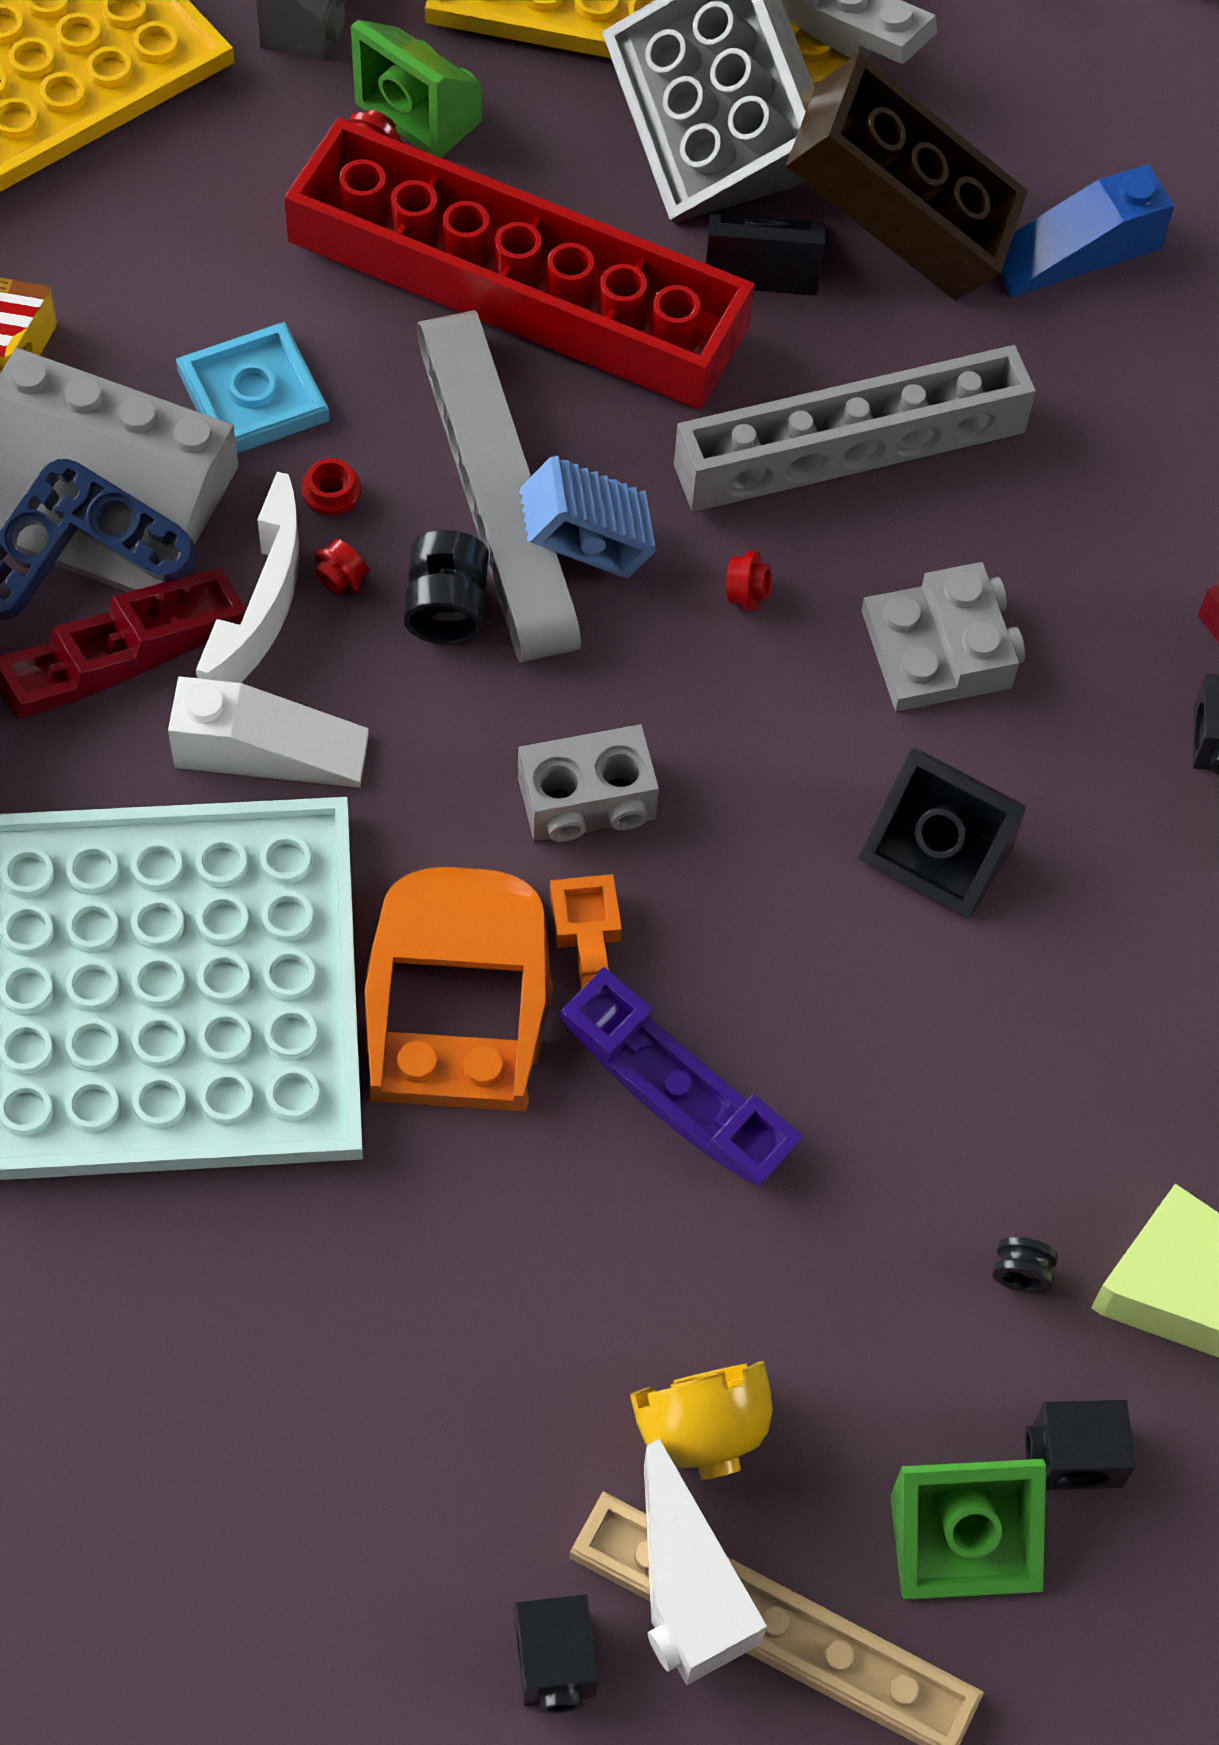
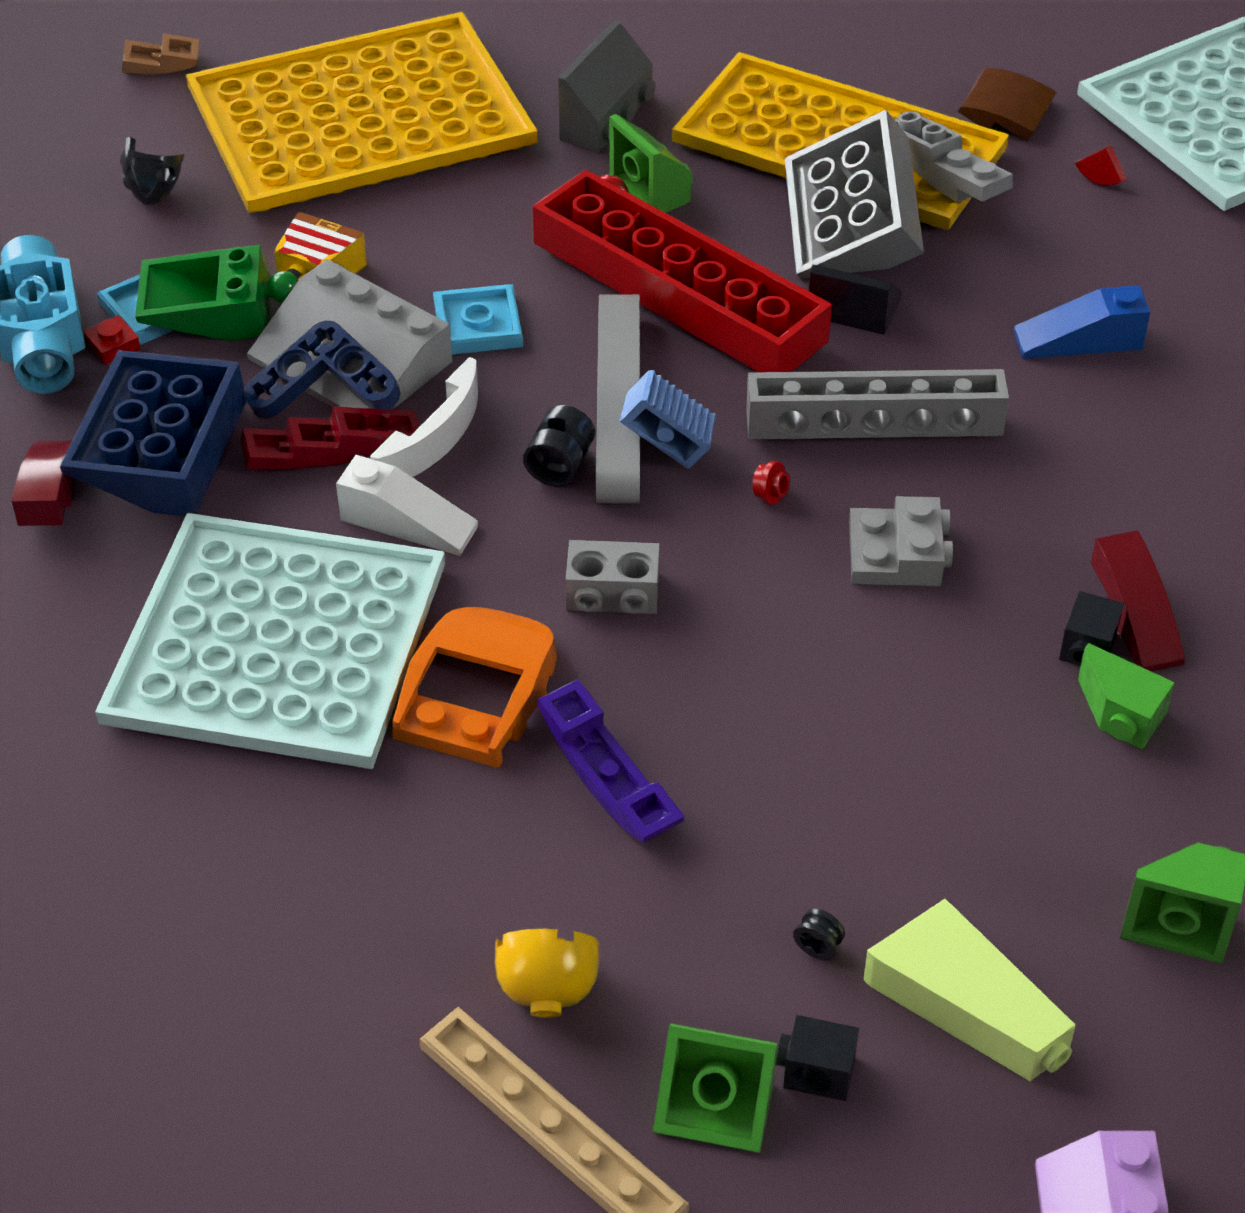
camera: 20 degrees right, 15 degrees down
red plate [301,458,361,516] -> none
red plate [314,539,370,595] -> none
black brick [515,1594,598,1714] -> none
orange plate [550,874,622,990] -> none
white slope [644,1439,767,1685] -> none
dark brown brick [785,52,1028,301] -> none
black slope [858,747,1027,918] -> none

